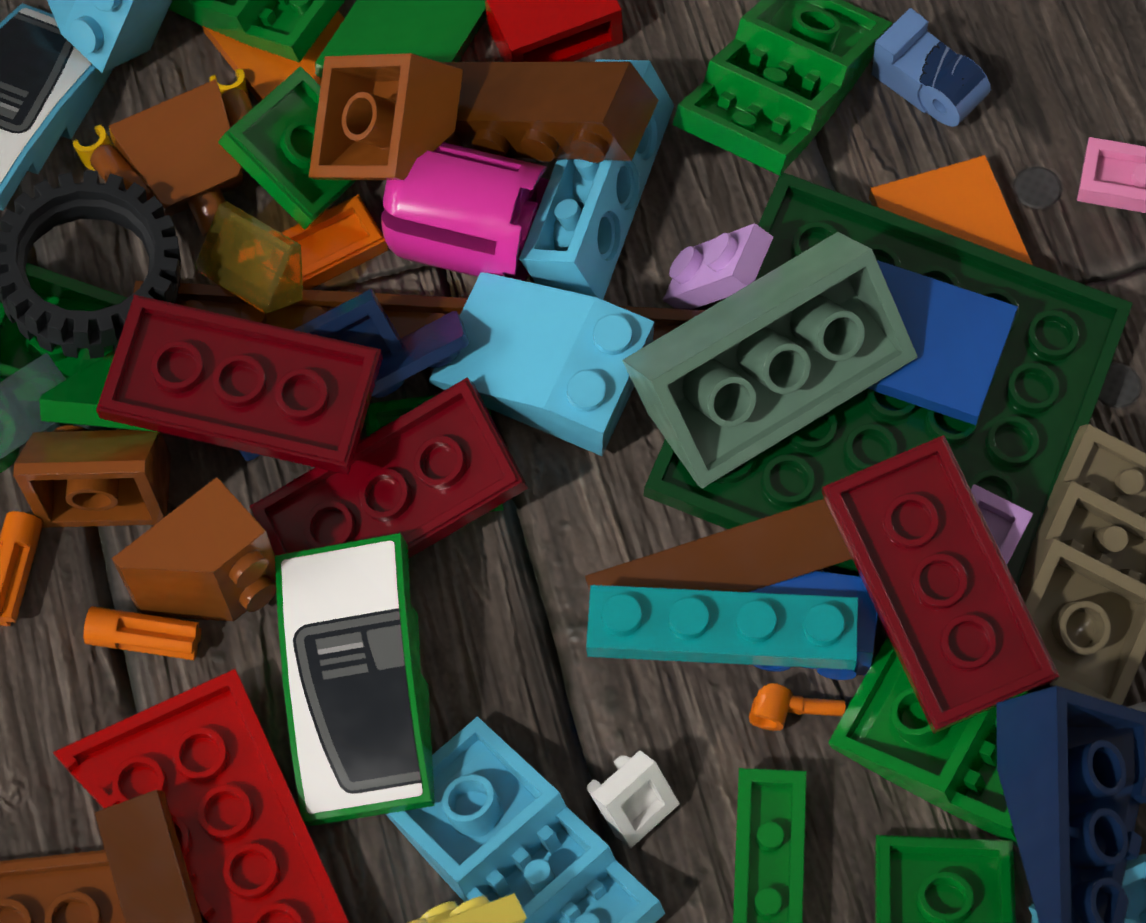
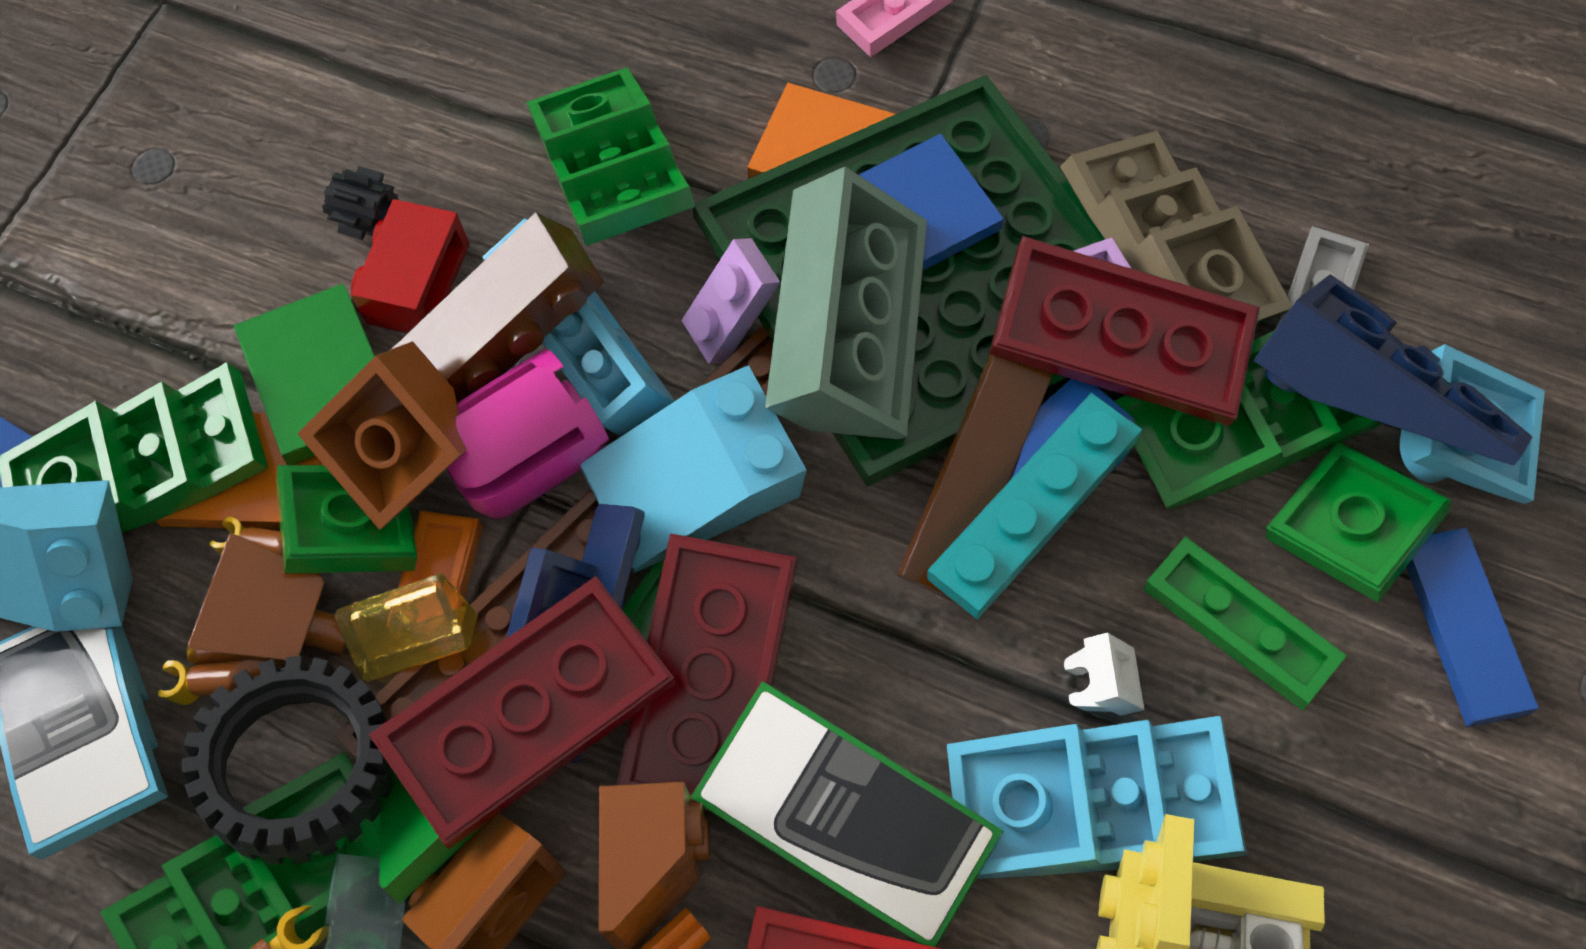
camera: 50 degrees left, 0 degrees up
orange hand [749,683,845,731] -> none
medium blue leg [872,8,991,127] -> none

